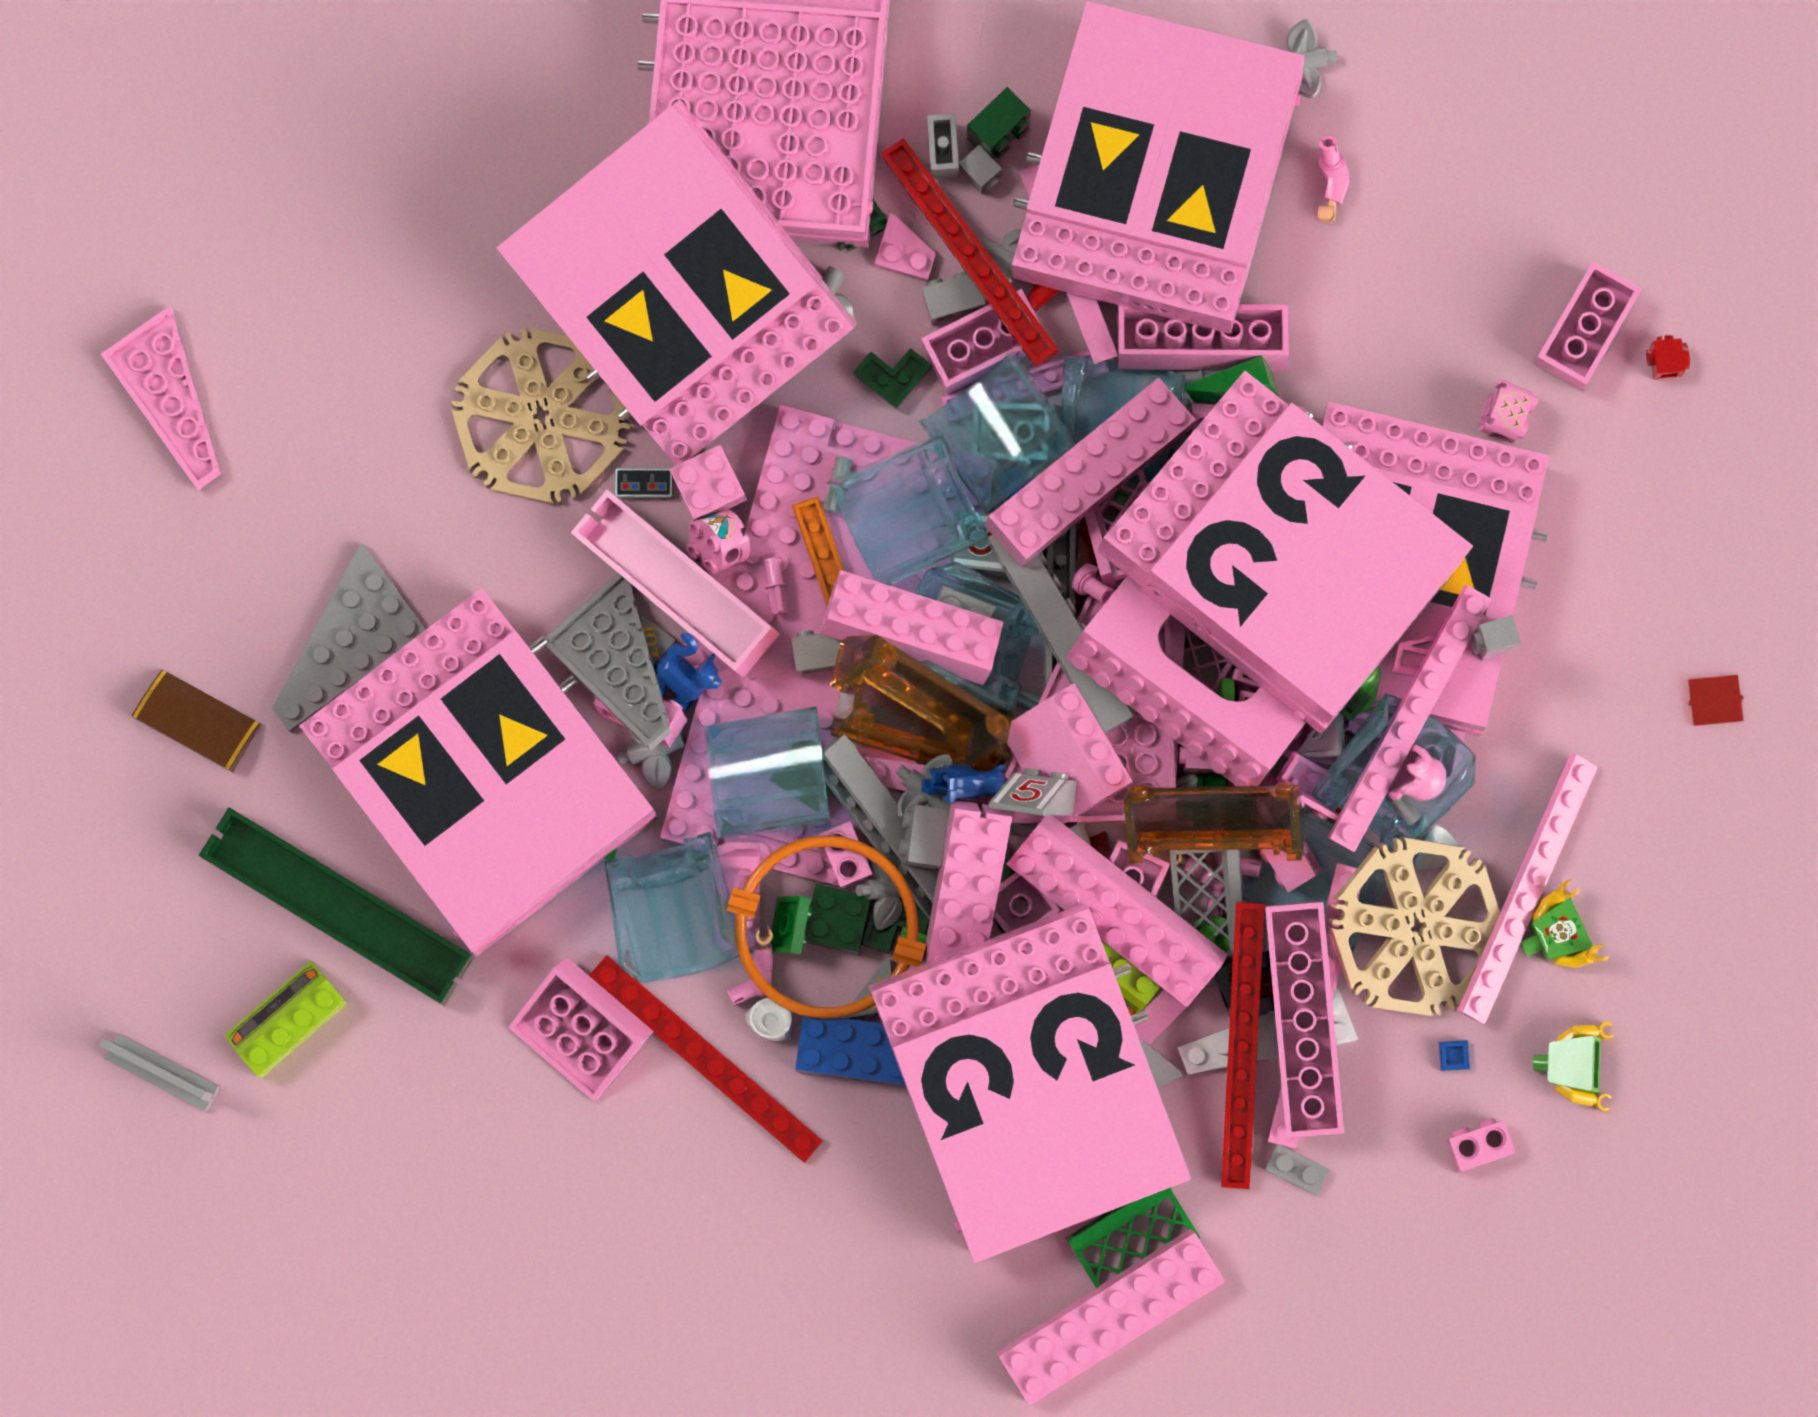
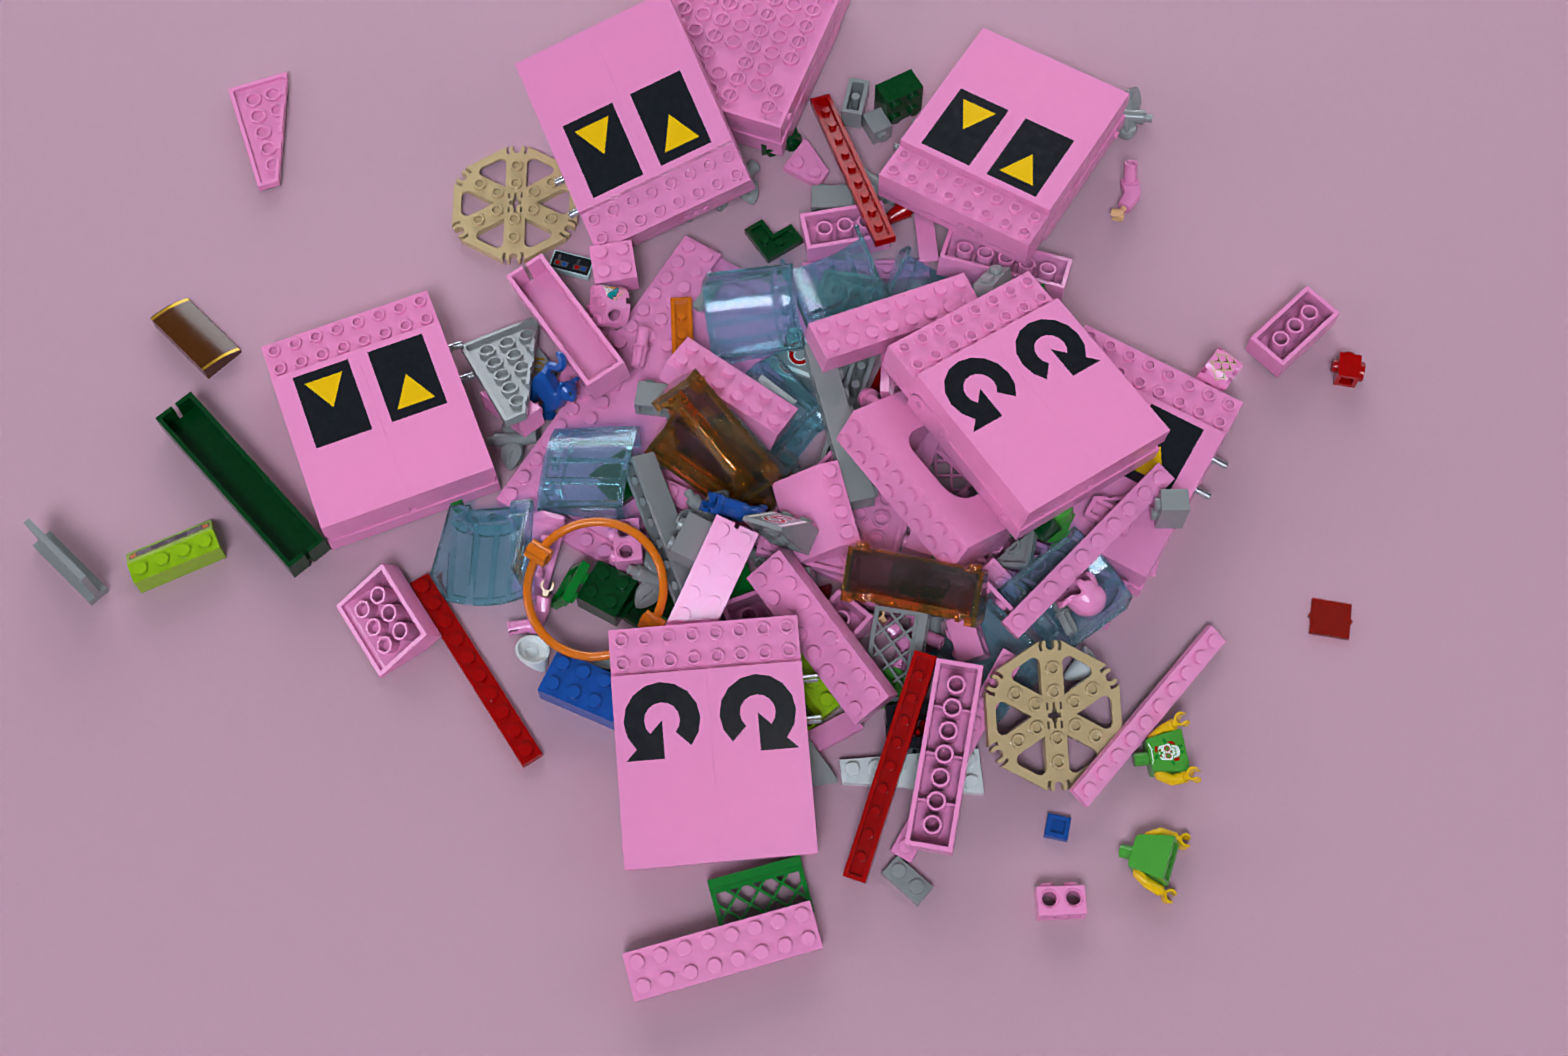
camera: 15 degrees right, 15 degrees down
light grey wing [272,544,426,732] -> none
none -> light grey brick [973,264,1012,298]

